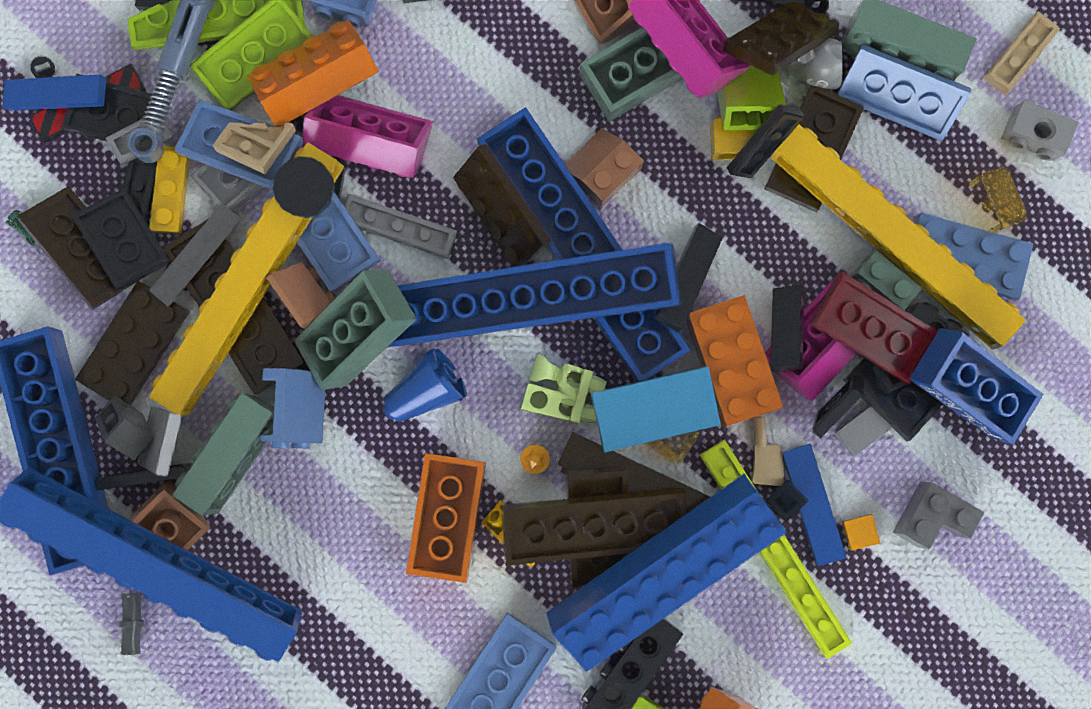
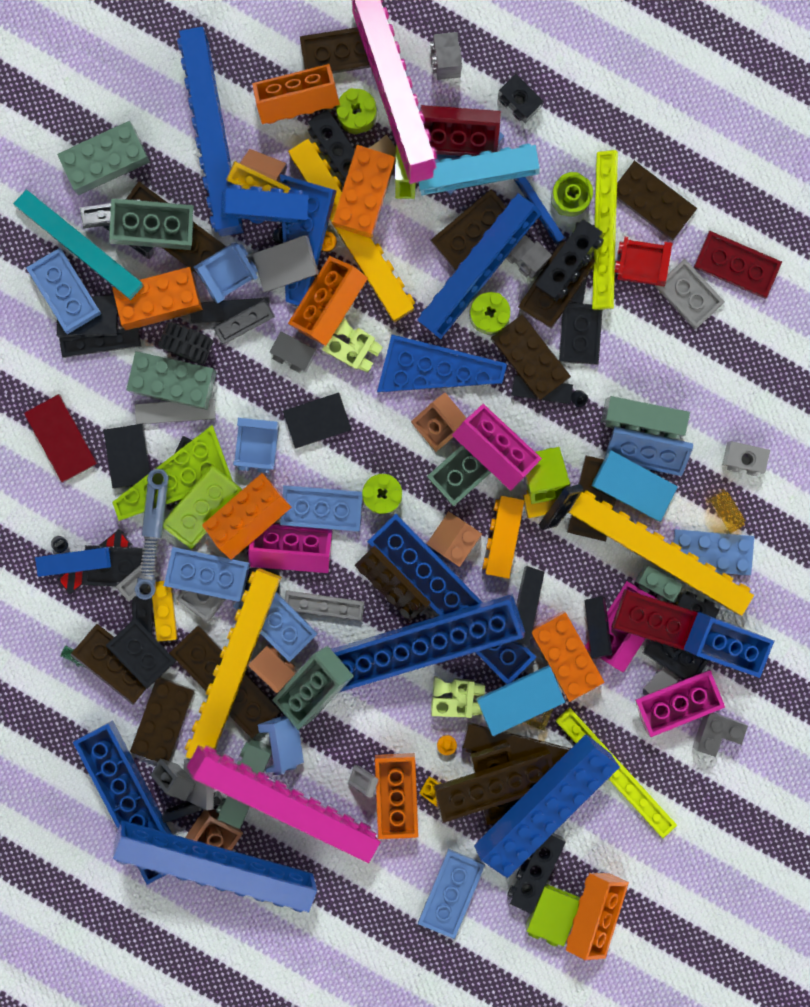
camera: 10 degrees left, 5 degrees up
dark grey pin [119,593,144,655] -> none
flat silver sticker [149,203,241,307] -> none
tan wing [213,123,296,174] -> none
black tile [273,156,335,218] -> none
blue cone [382,348,467,422] -> none
dark brown plate [723,1,839,75] -> none
tan piece [751,417,784,486] -> none
black tile [765,480,809,522] -> none
blue tile [782,444,846,566] -> none
light grey piece [784,38,842,90] -> none
black tile [812,374,864,439] -> none
light orange tile [841,514,880,551] -> none
tan tile [983,11,1061,95] -> none
none -> dark pink brick [186,745,381,863]
none -> medium blue plate [280,485,363,532]
none -> light grey tile [348,765,379,798]
none -> lime brick [362,474,402,514]
none -> light orange brick [482,496,525,579]
none -> dark azure tile [591,450,678,522]
none -> dark pink slope [635,670,725,737]

